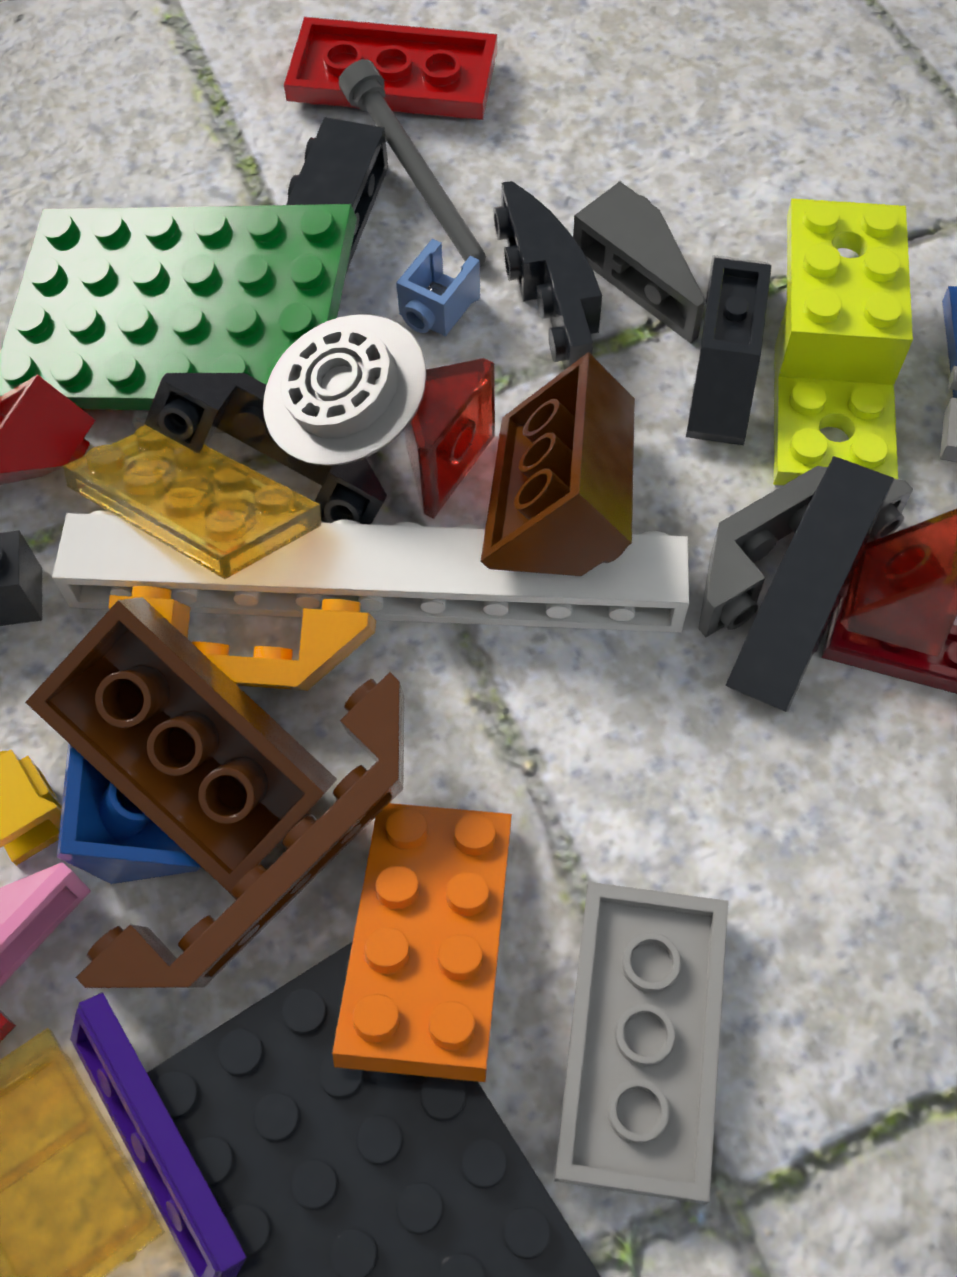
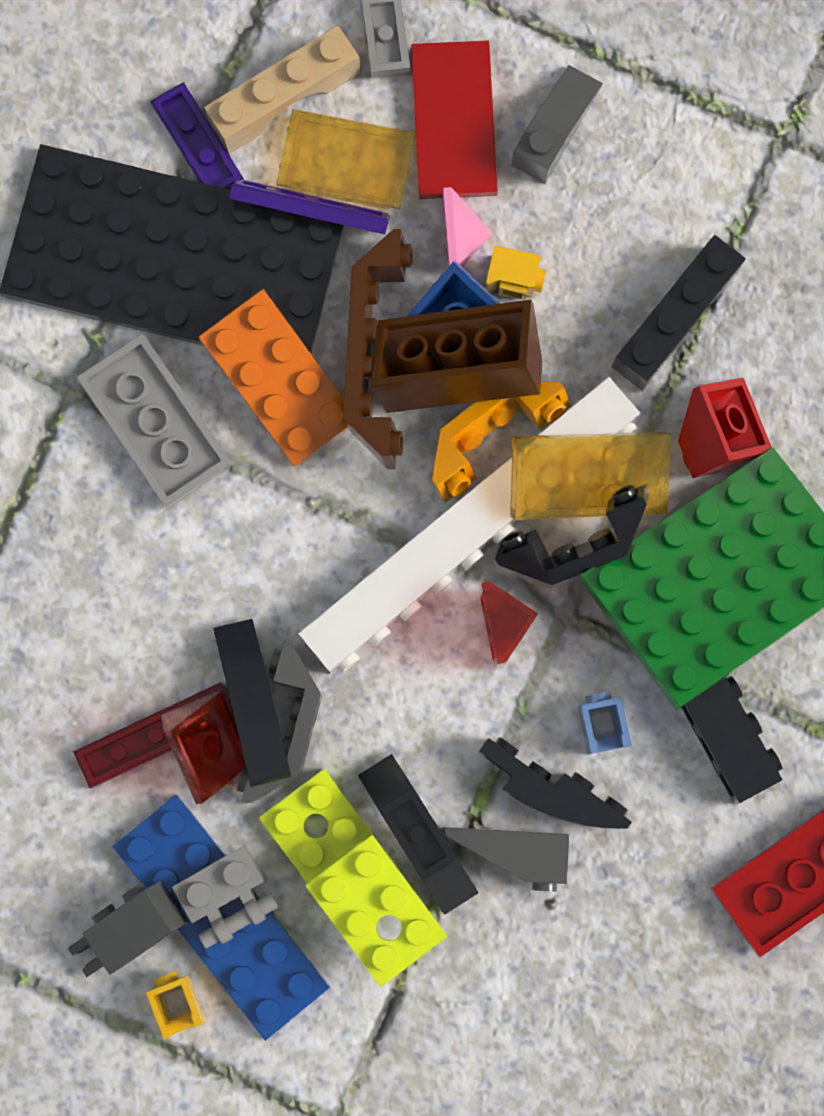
camera: 135 degrees right, 20 degrees up
wheel [263,314,426,466] -> none
dark grey piece [339,60,486,267] -> none
reddish brown slope [480,352,635,576] -> none

